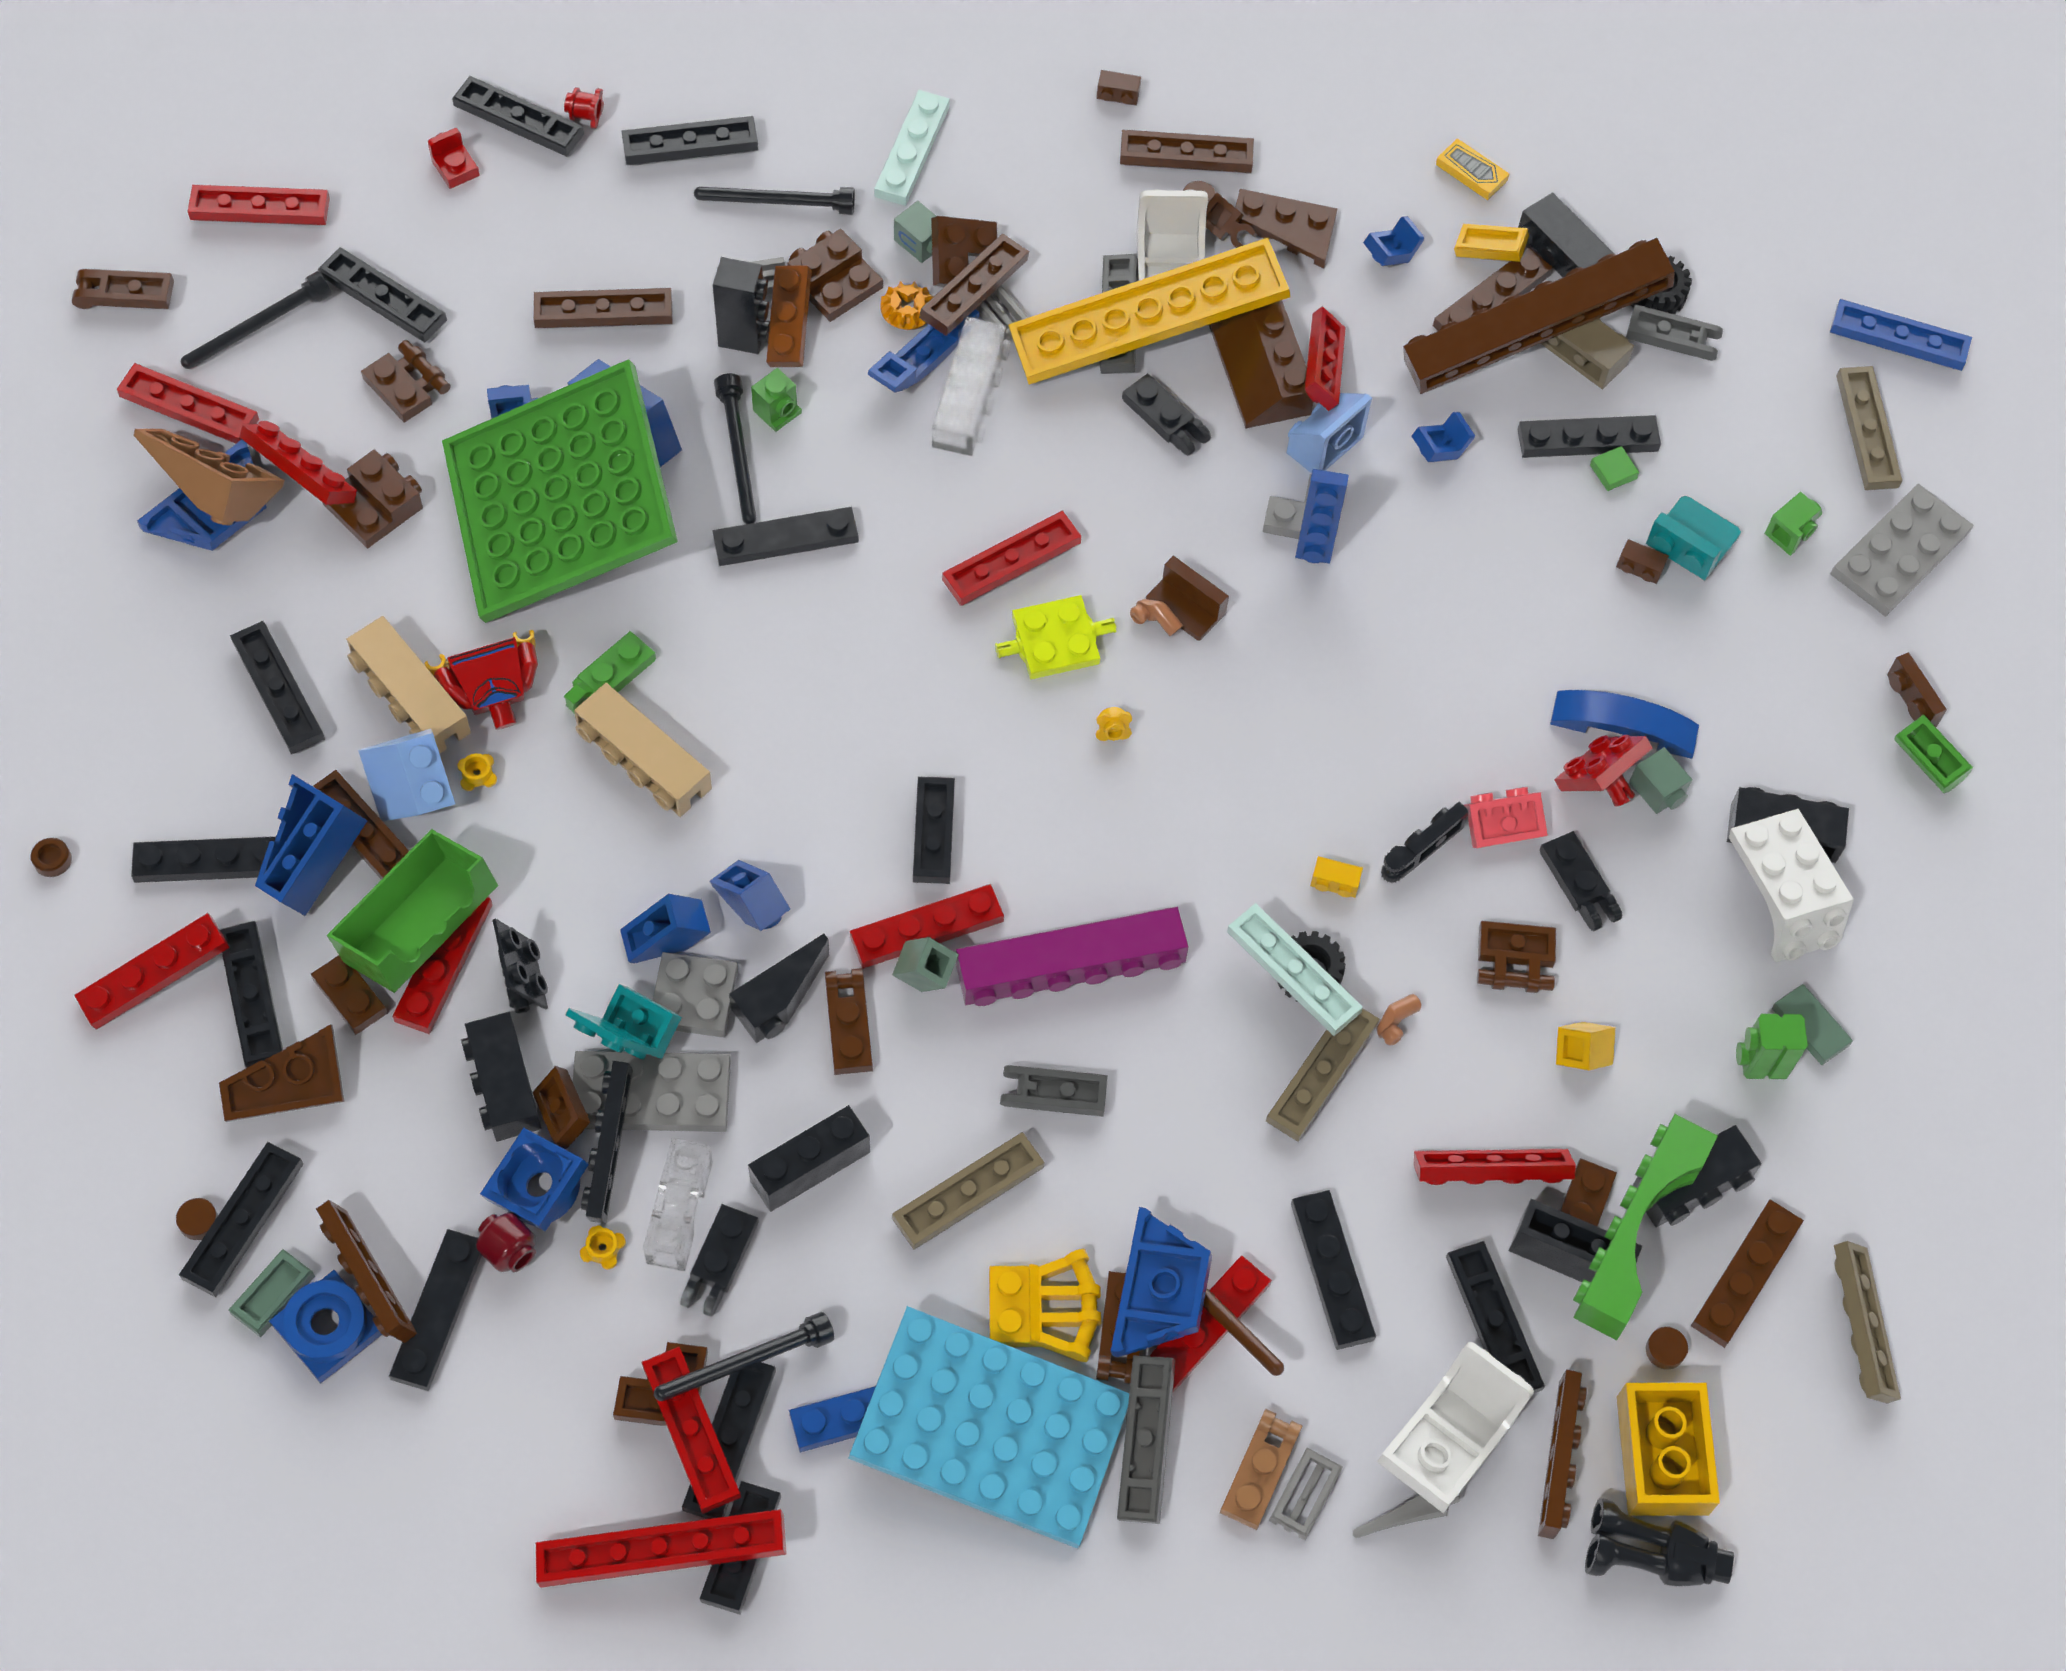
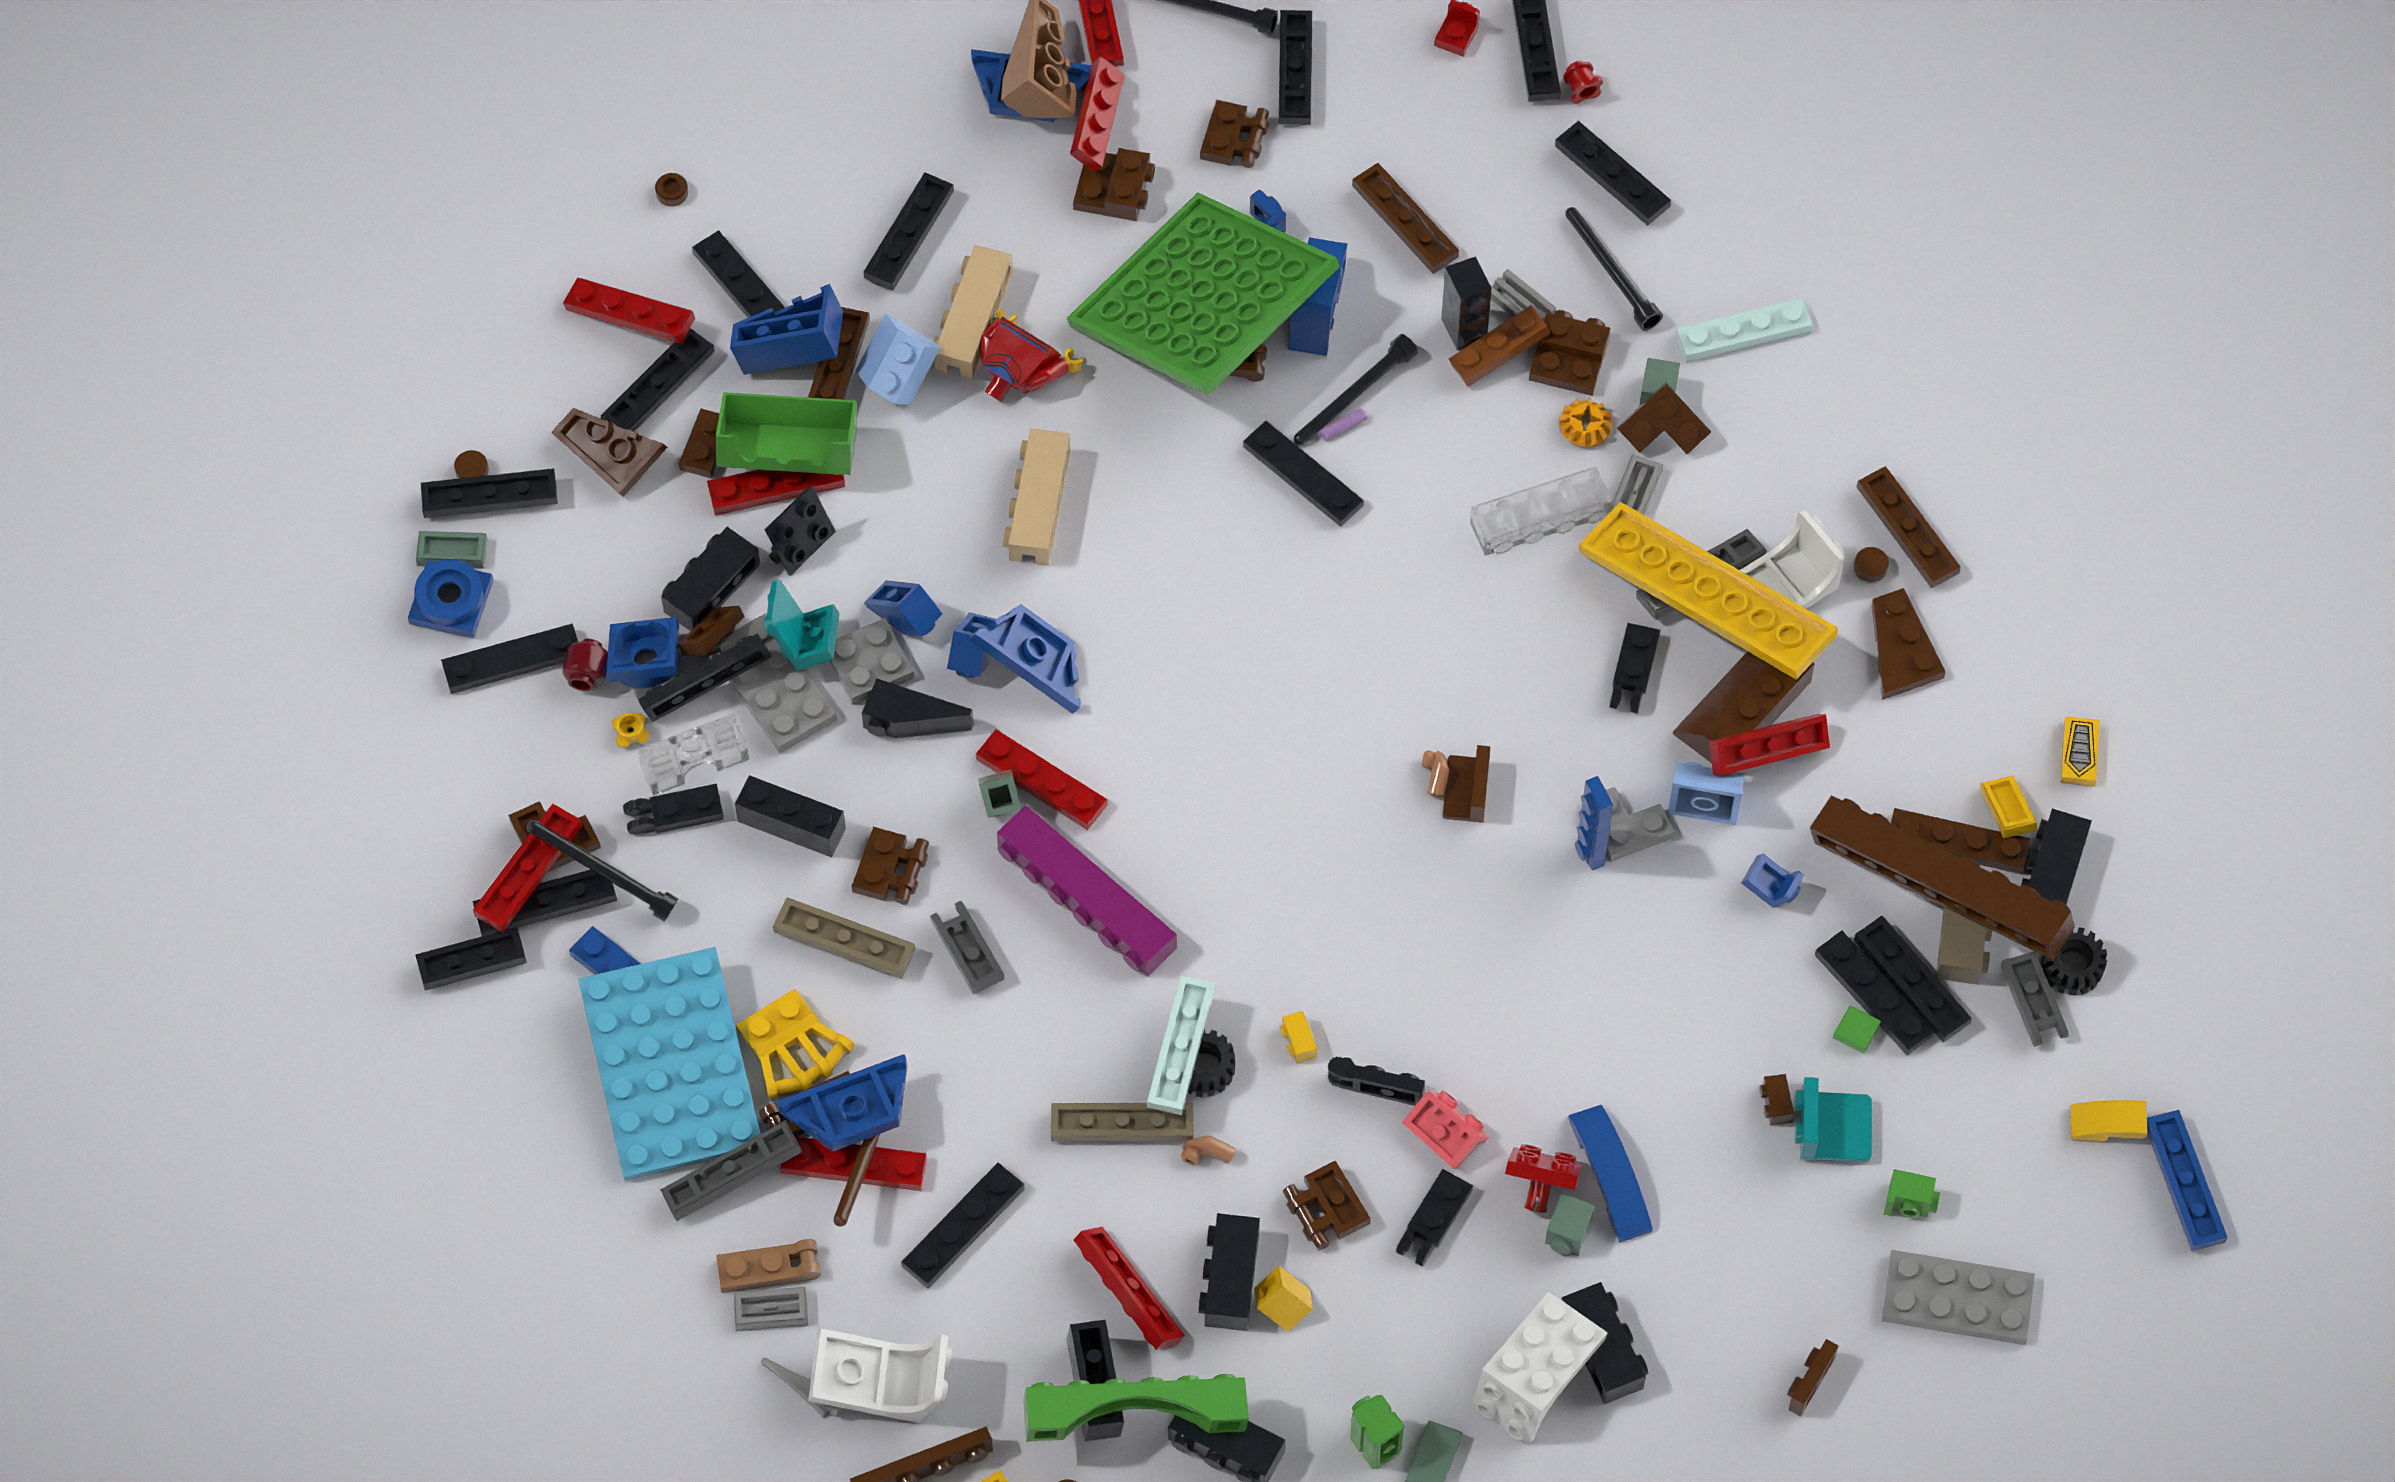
camera: 60 degrees right, 0 degrees up
reddish brown plate [316,1199,417,1343] -> none
yellow plate [457,753,497,791] -> none
red plate [535,1509,786,1588] -> none
bright green hinge [564,631,656,714] -> none
bright green brick [751,368,802,432] -> none
reddish brown plate [825,968,873,1075] -> none
blue slope [868,309,980,393] -> none
black plate [913,777,955,884] -> none
plate [919,233,1030,336] -> none
red plate [942,510,1081,606] -> none
neon yellow plate [995,595,1116,680] -> none
yellow plate [1096,707,1132,741] -> none
piece [1097,70,1141,106] -> none
reddish brown plate [1205,192,1258,248] -> none
blue bracket [1363,216,1425,266] -> none
black plate [1446,1241,1545,1393] -> none
reddish brown plate [1560,1158,1617,1227] -> none
dark tan plate [1836,366,1903,490] -> none
bright green brick [1894,714,1973,793] -> none
none -> reddish brown plate [851,827,929,905]
none -> blue wing [968,604,1081,714]
none -> black brick [1198,1213,1260,1331]
none -> lavender piece [1318,408,1367,441]
none -> black plate [1854,915,1972,1043]
none -> yellow slope [2070,1100,2147,1142]

